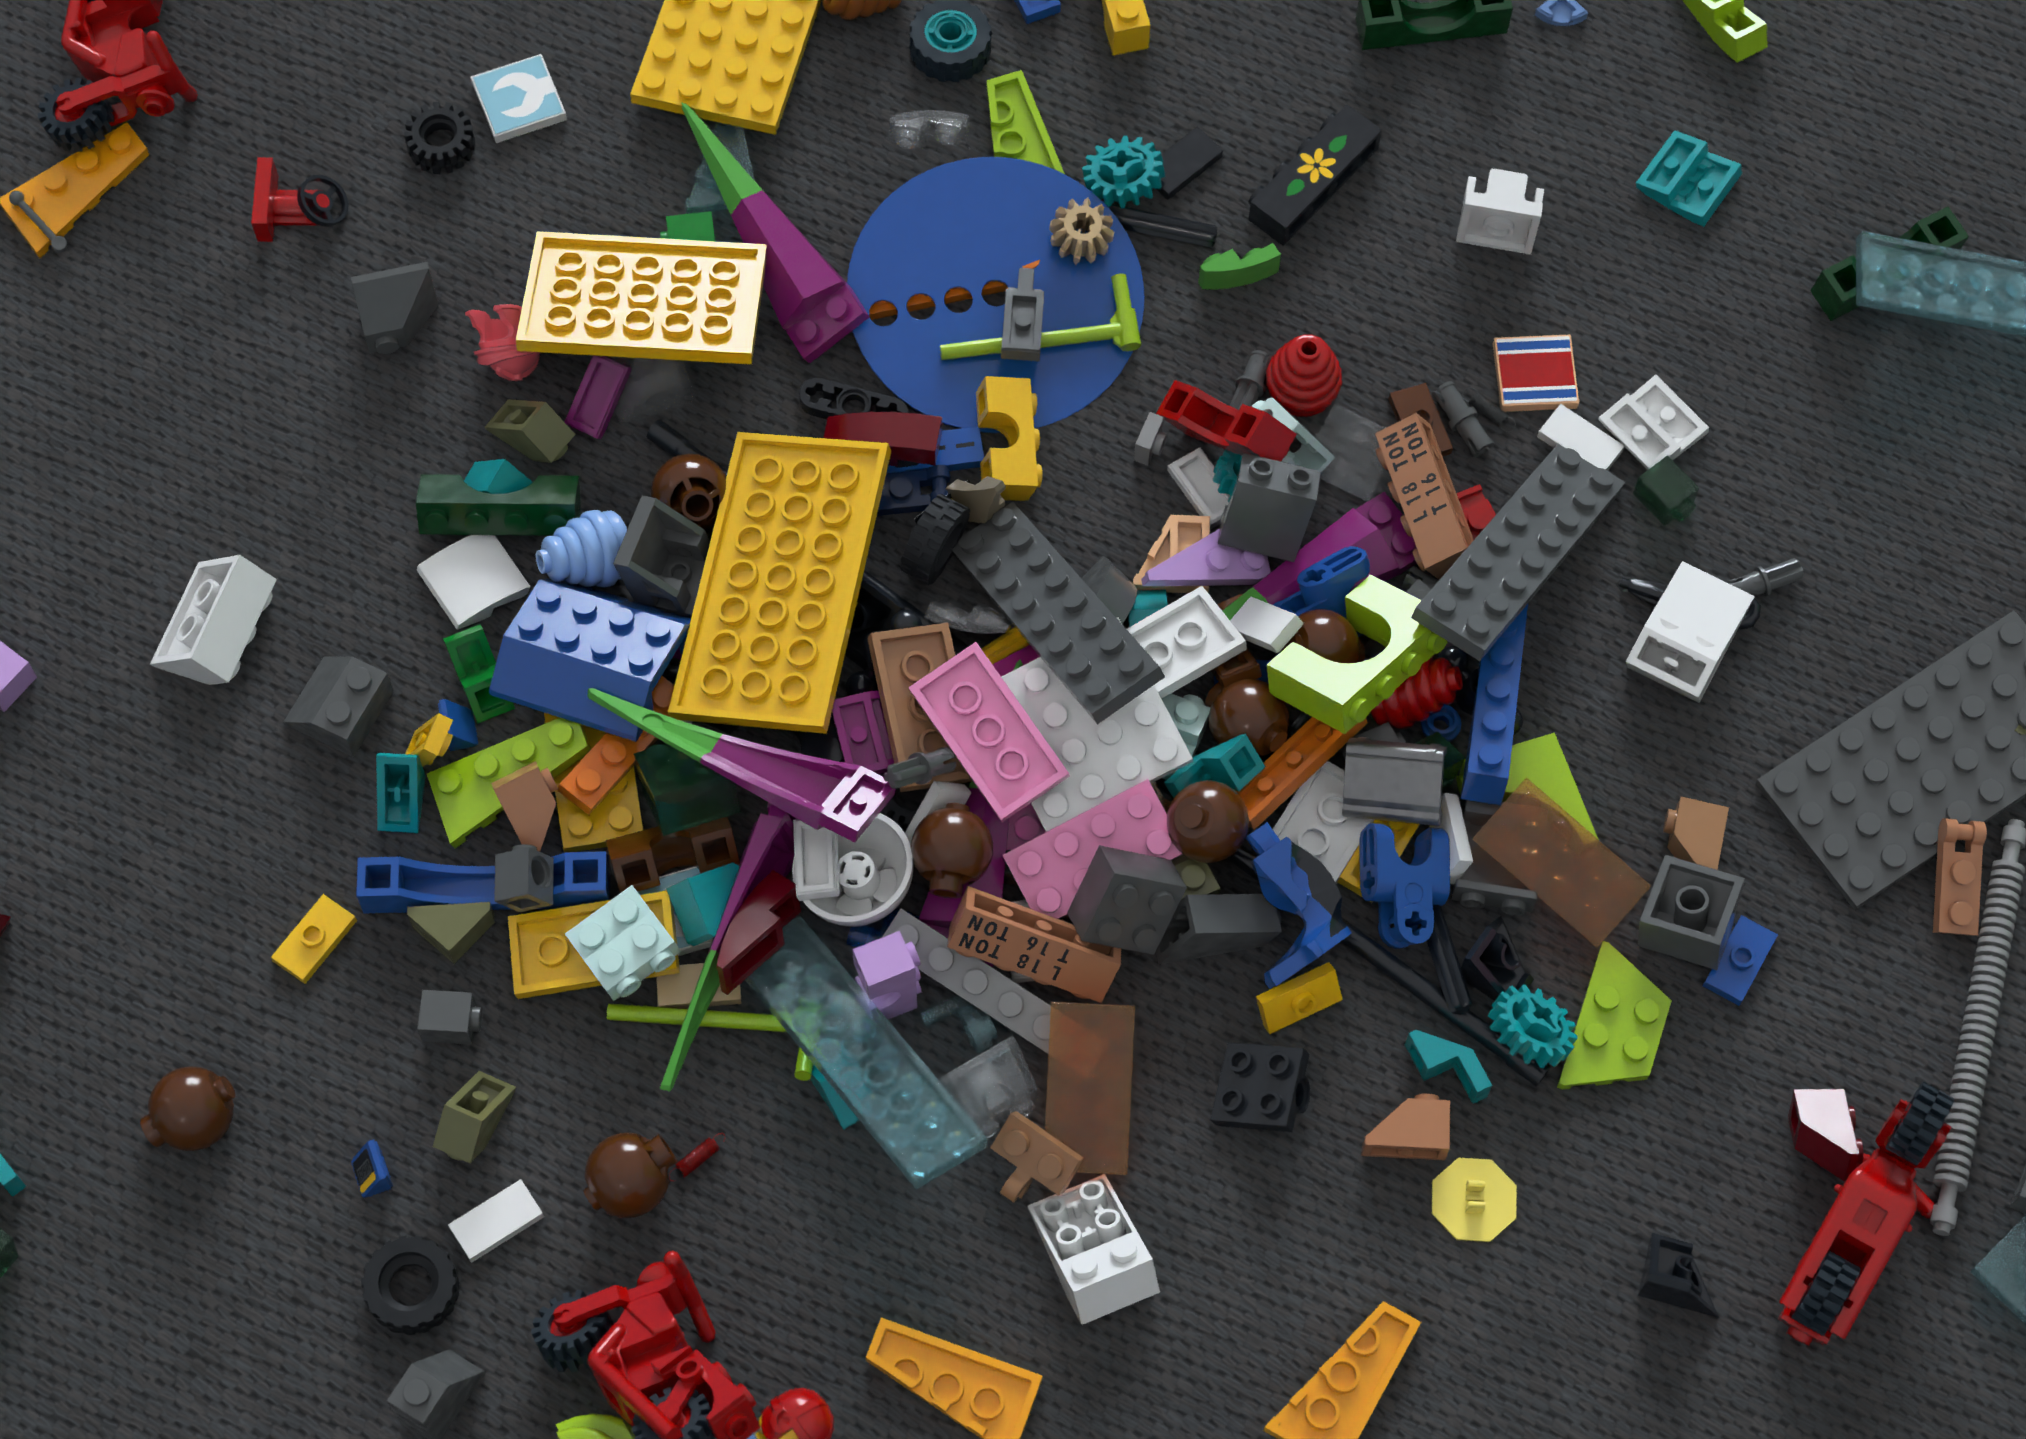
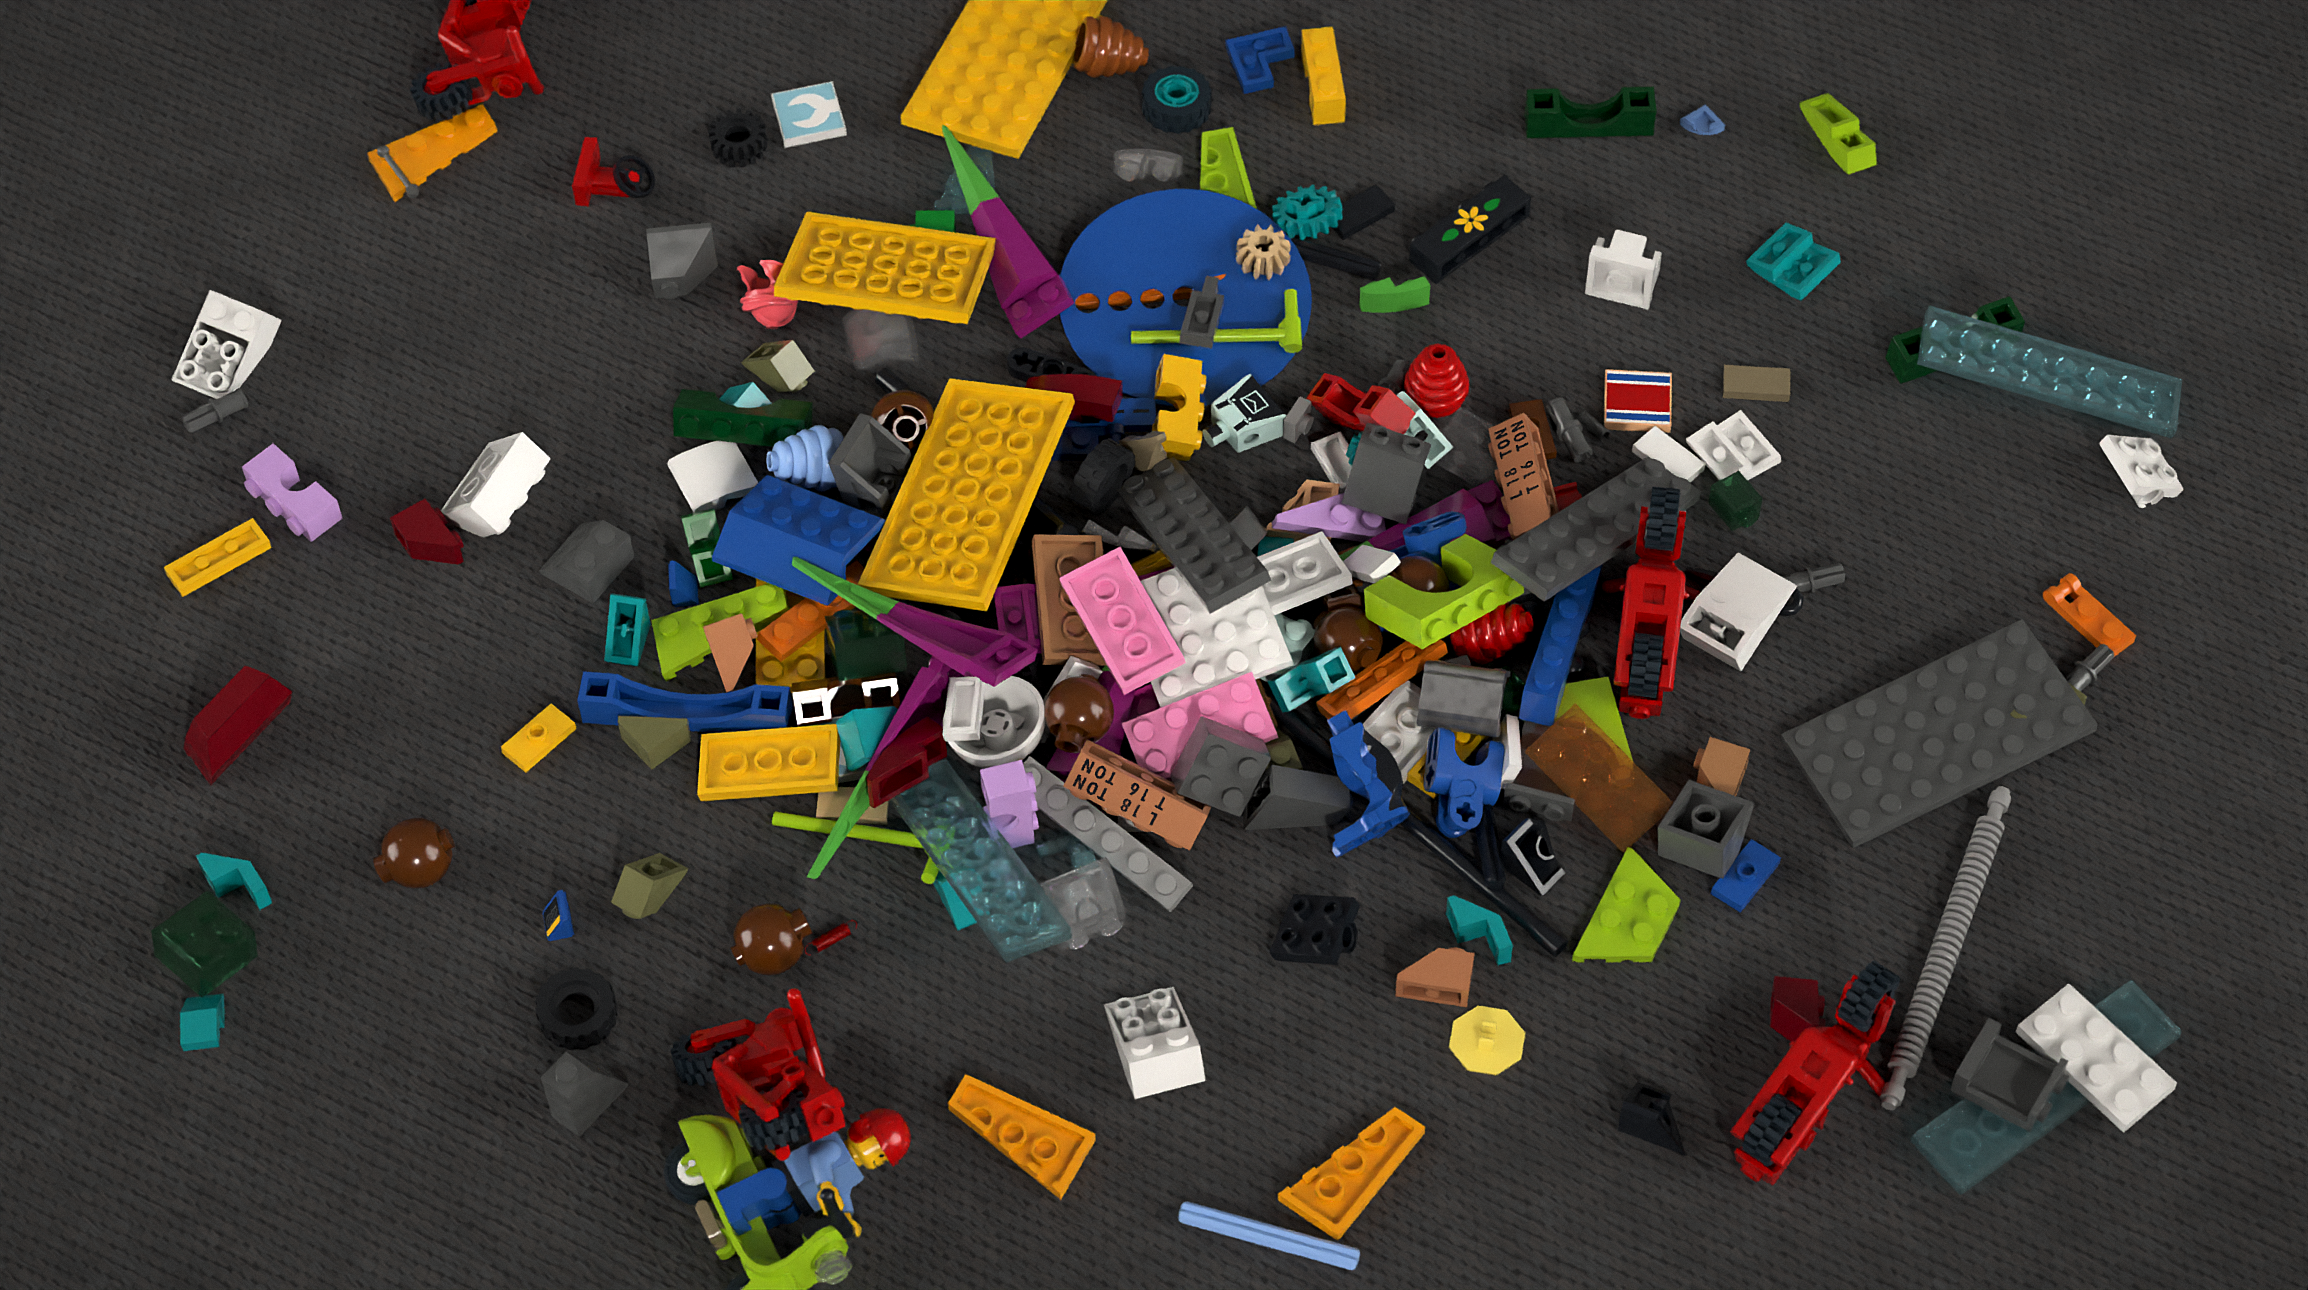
camera: 10 degrees right, 10 degrees down
yellow plate [405,713,453,766] -> none
dark grey brick [417,990,483,1045] -> none
white tile [448,1179,544,1263] -> none
dark grey brick [494,844,554,912] -> none
magenta tile [564,355,632,439] -> none
light aqua plate [565,885,681,1001] -> none
dark grey axle [884,747,956,789] -> none
medium nougat plate [990,1111,1084,1202] -> none
clear orange plate [1045,1002,1135,1175] -> none
reddish brown brick [1167,780,1249,863] -> none
yellow plate [1256,962,1343,1034] -> none
blue plate [1421,704,1461,744] -> none
teal gear [1488,985,1578,1068] -> none
nougat plate [1933,818,1987,936] -> none
none -> dark red slope [390,499,464,565]
none -> light aqua torso [1202,374,1286,452]
none -> red piece [1602,486,1701,719]
none -> dark tan tile [1723,365,1790,402]

